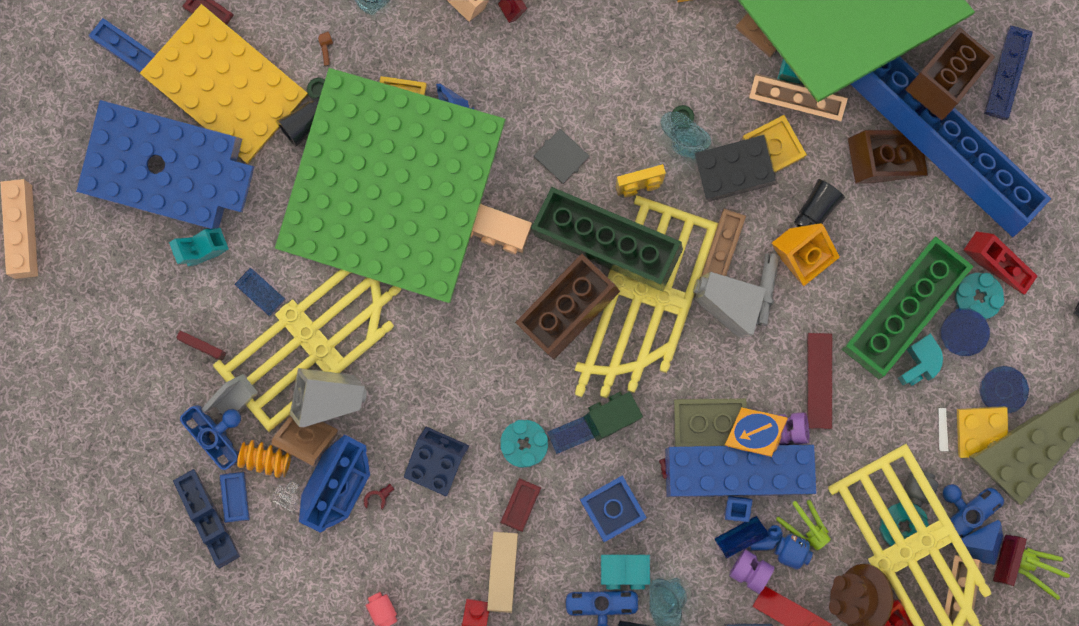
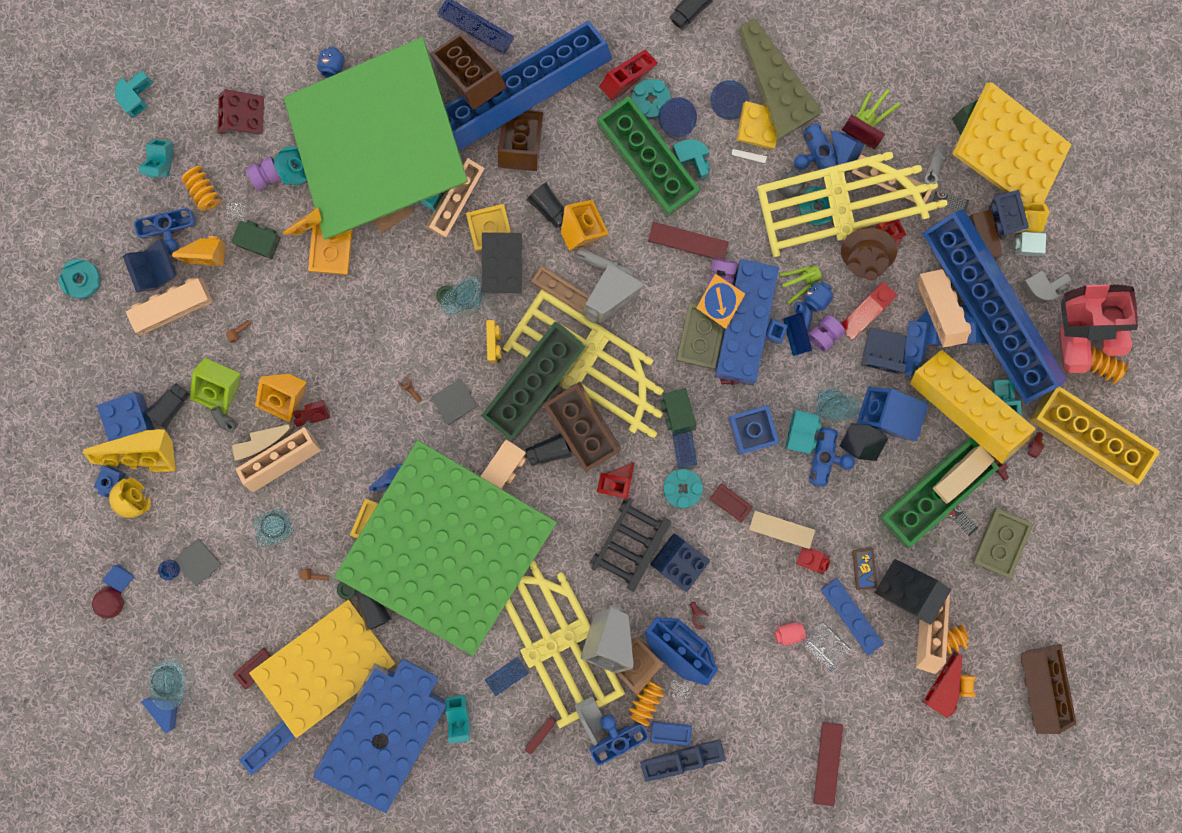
camera: 80 degrees left, 5 degrees up
none -> dark orange hand [398,377,422,402]
none -> black plant [526,432,572,466]
none -> black fence [590,498,672,592]
none -> red slope [597,462,635,499]

